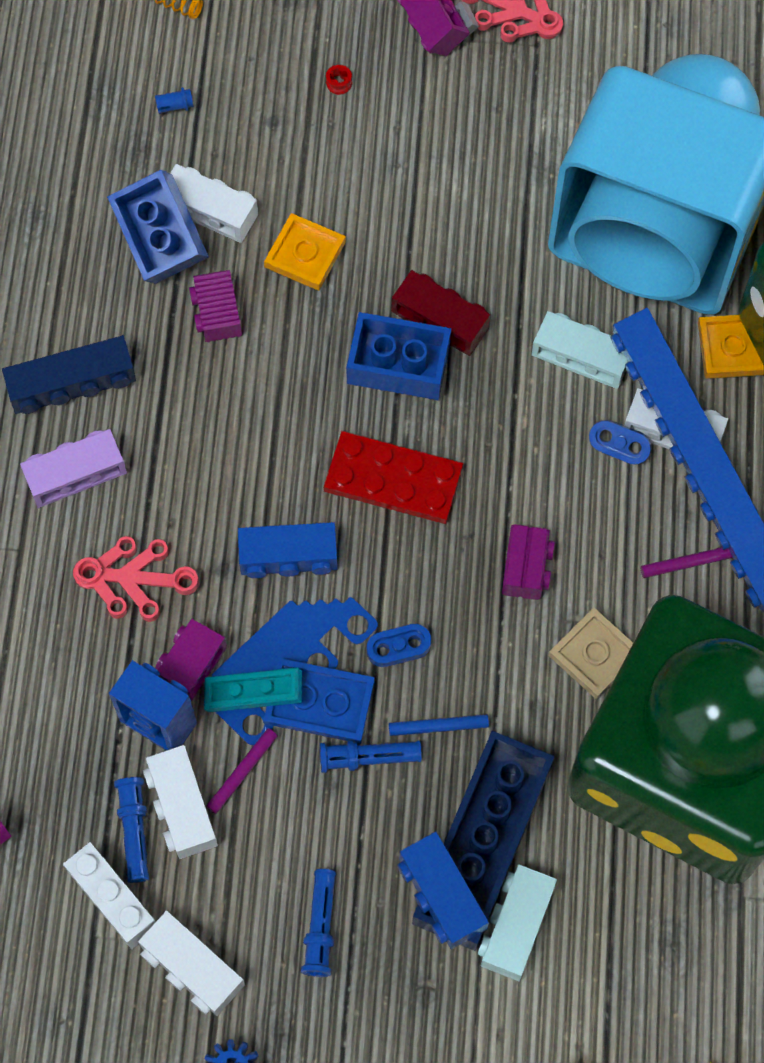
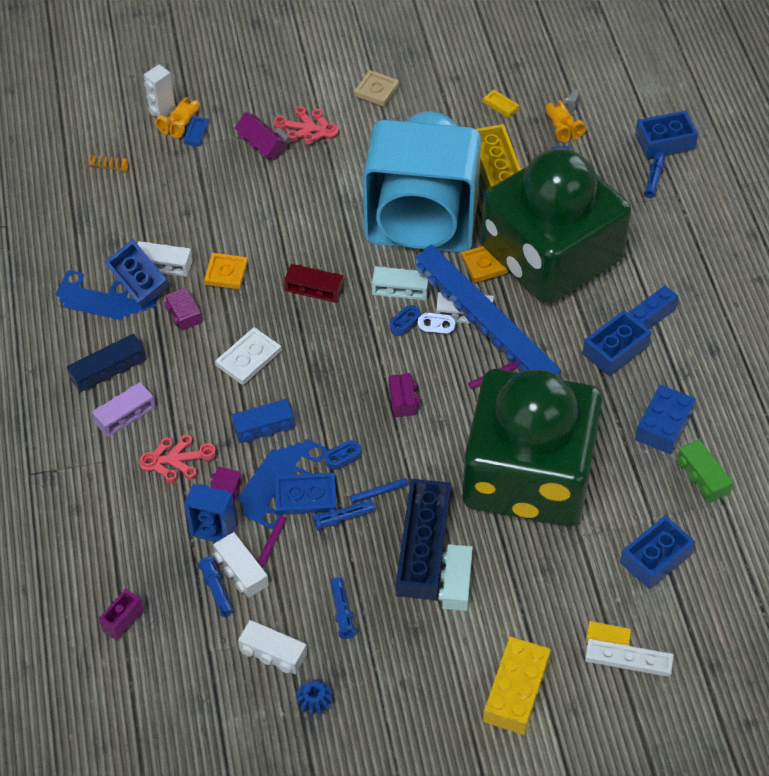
camera: 15 degrees left, 15 degrees down
white brick [63,842,155,950] -> none
blue pin [155,87,194,114] -> none
teal tile [204,667,302,712] -> none
red plate [323,431,463,524] -> none
red bush [325,65,352,95] -> none
blue brick [346,312,451,400] -> none
blue brick [397,832,489,950] -> none
tan plate [548,608,633,700] -> none
none -> blue piece [55,270,159,320]
none -> white plate [215,327,282,385]
none -> blue plate [389,305,421,335]

